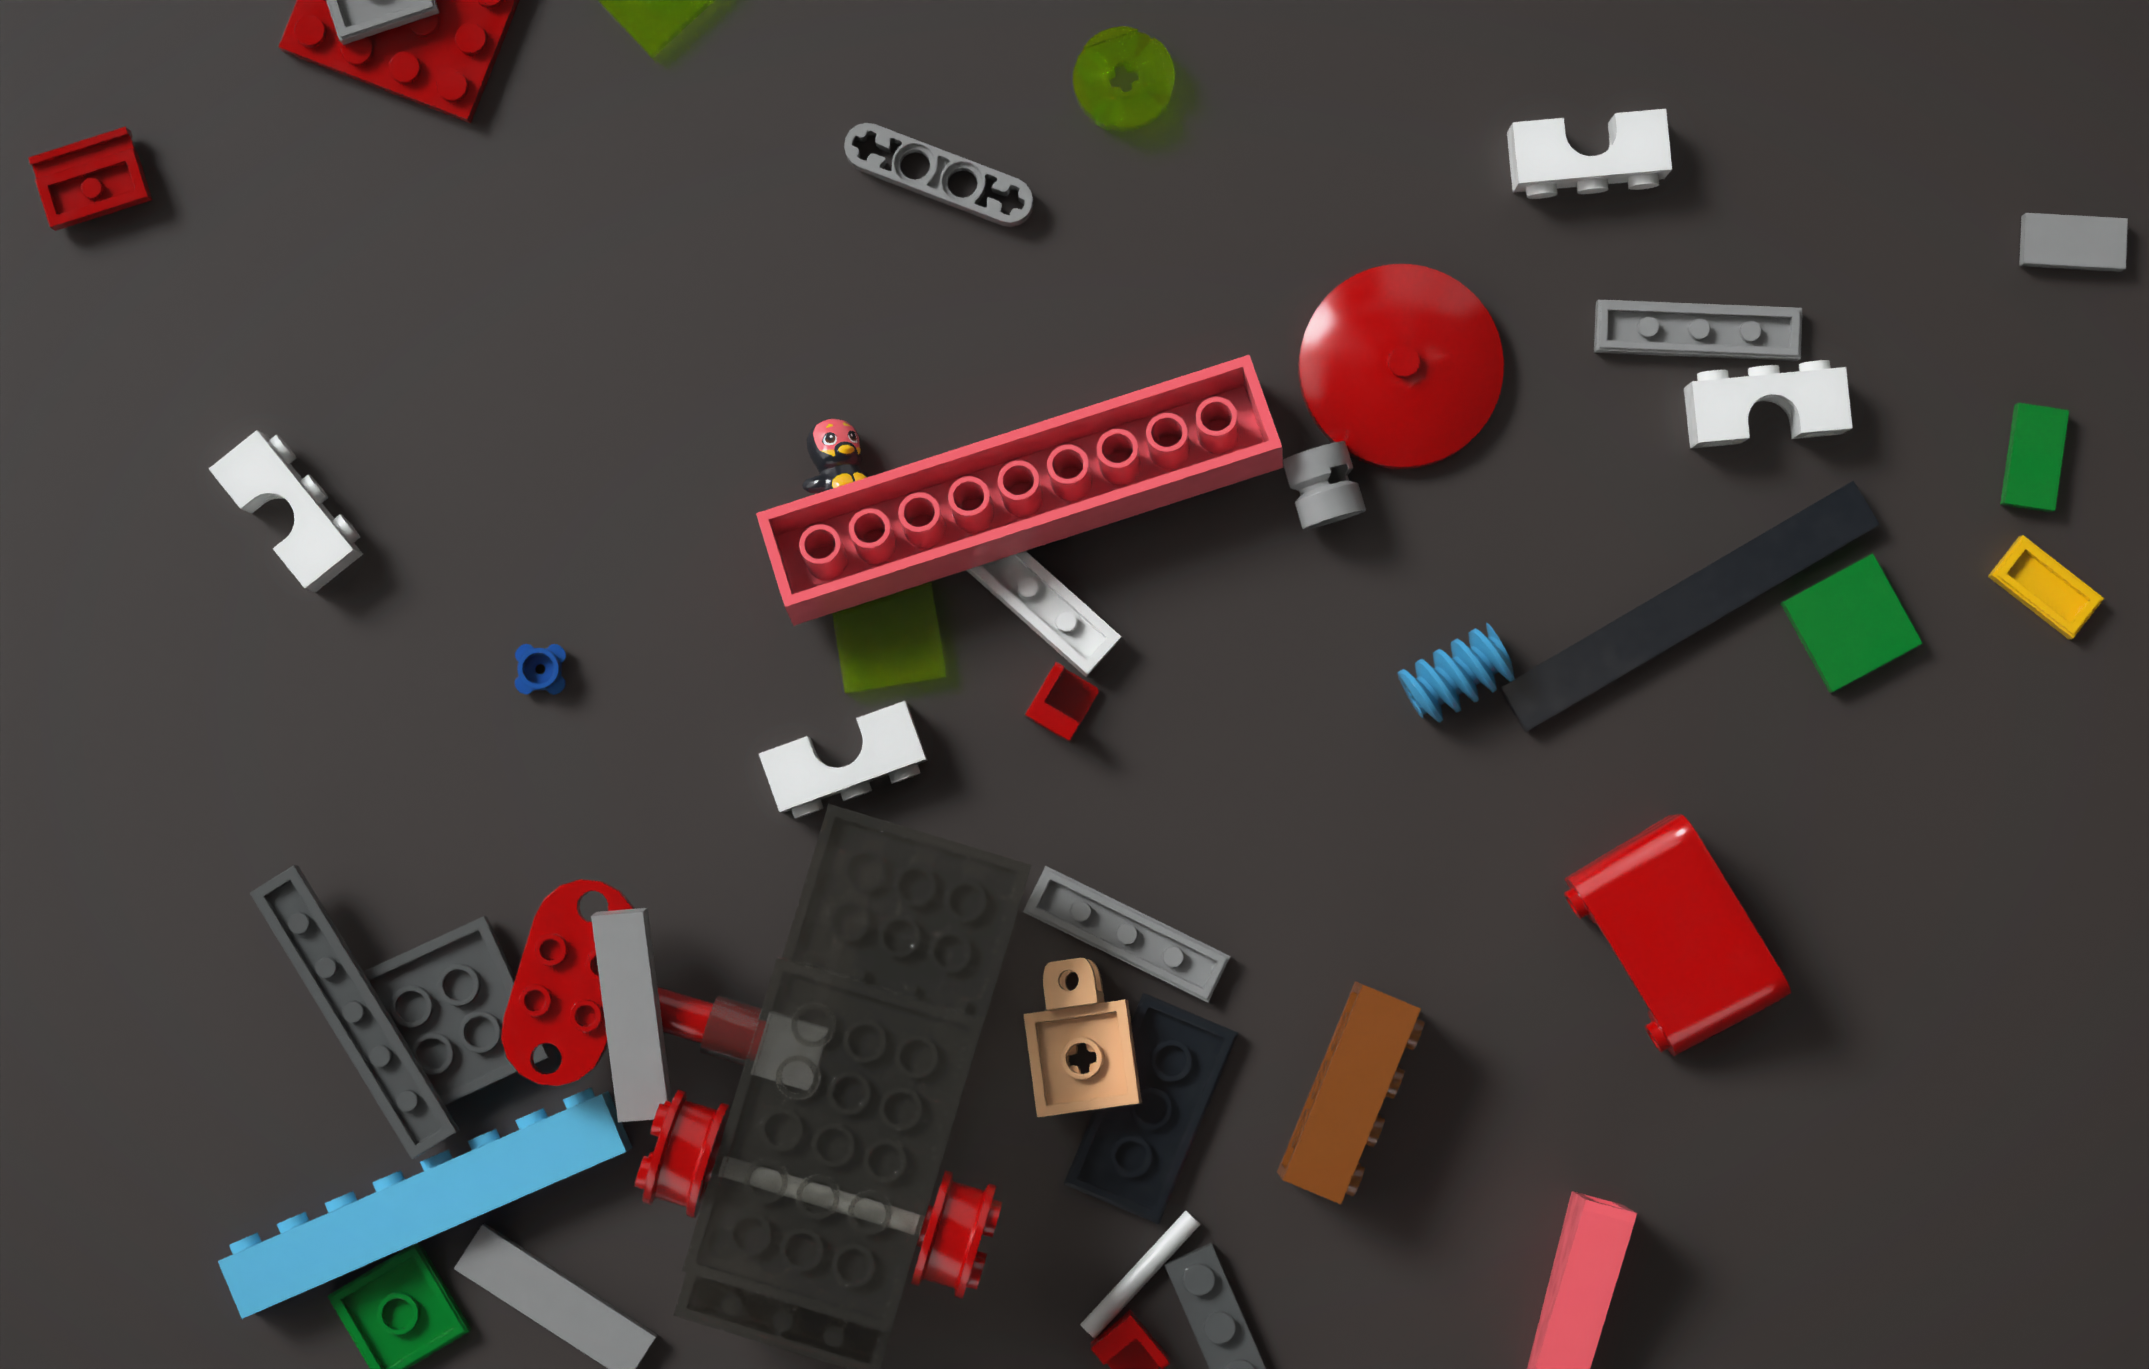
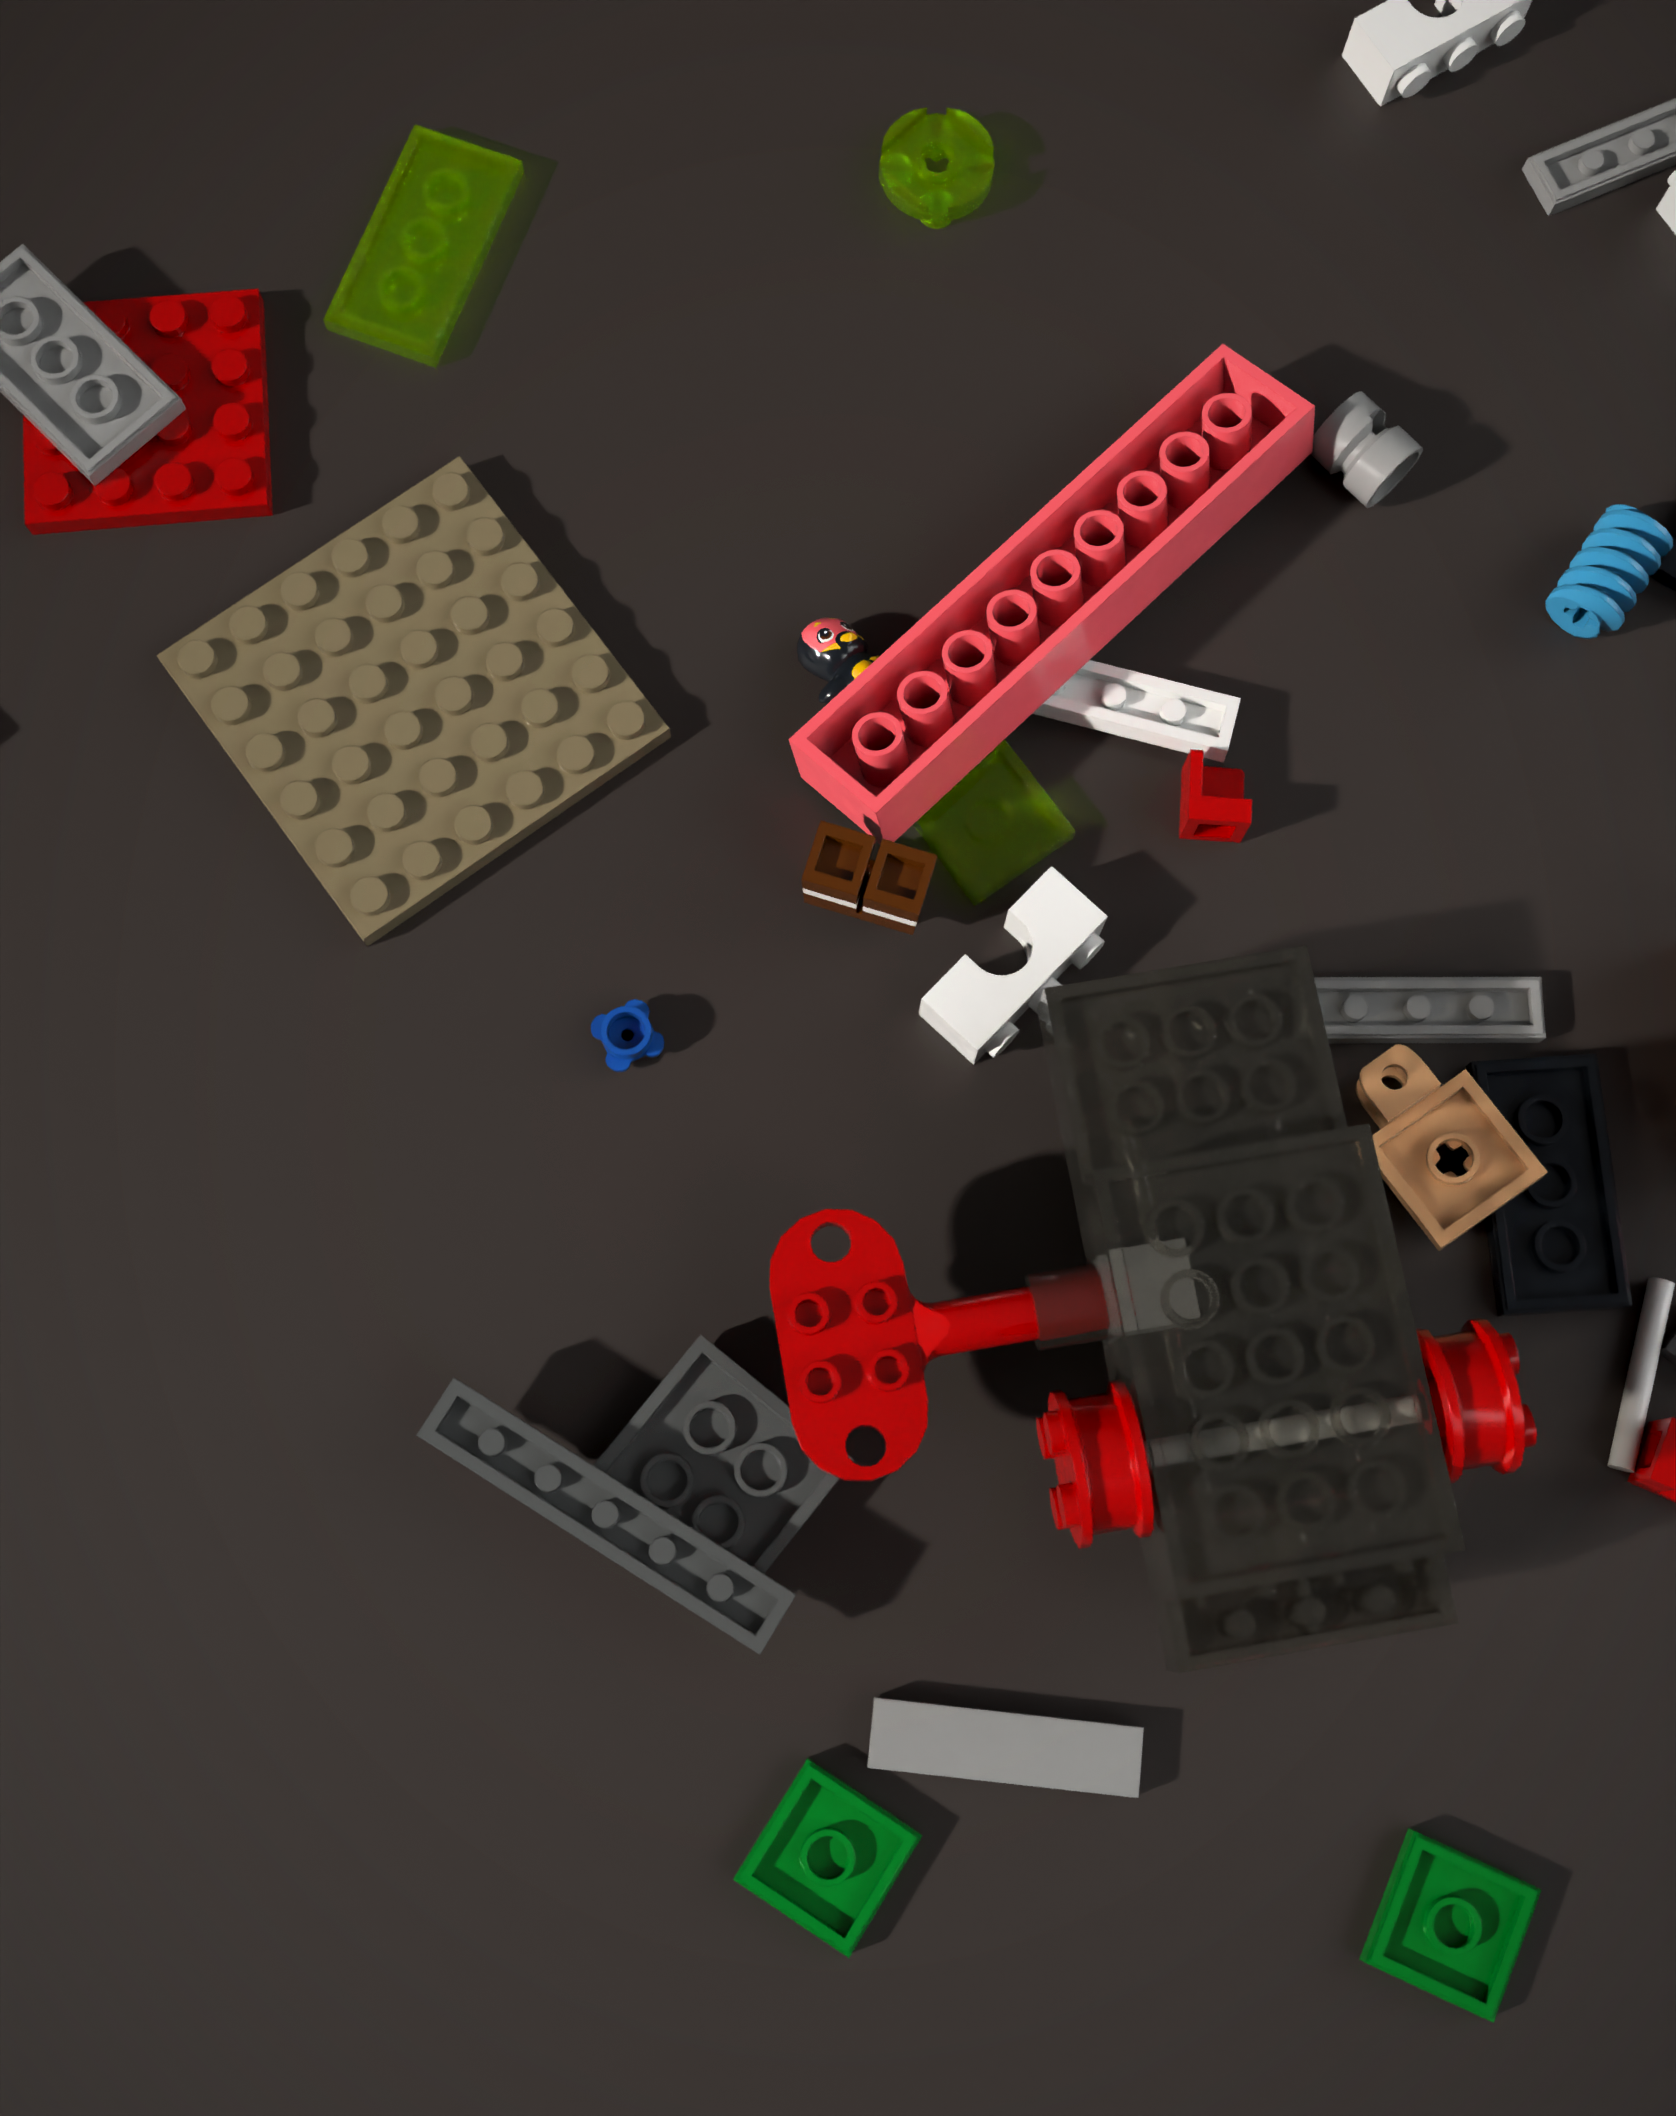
camera: 30 degrees left, 10 degrees down
white arch [209,430,363,592] -> none
medium azure brick [218,1087,632,1319] -> none
light grey tile [591,908,672,1122] -> none
light grey beam [844,123,1033,227] -> none
red dish [1298,264,1504,469] -> none
none -> dark tan plate [156,456,671,947]
none -> reddish brown hips [801,820,938,935]

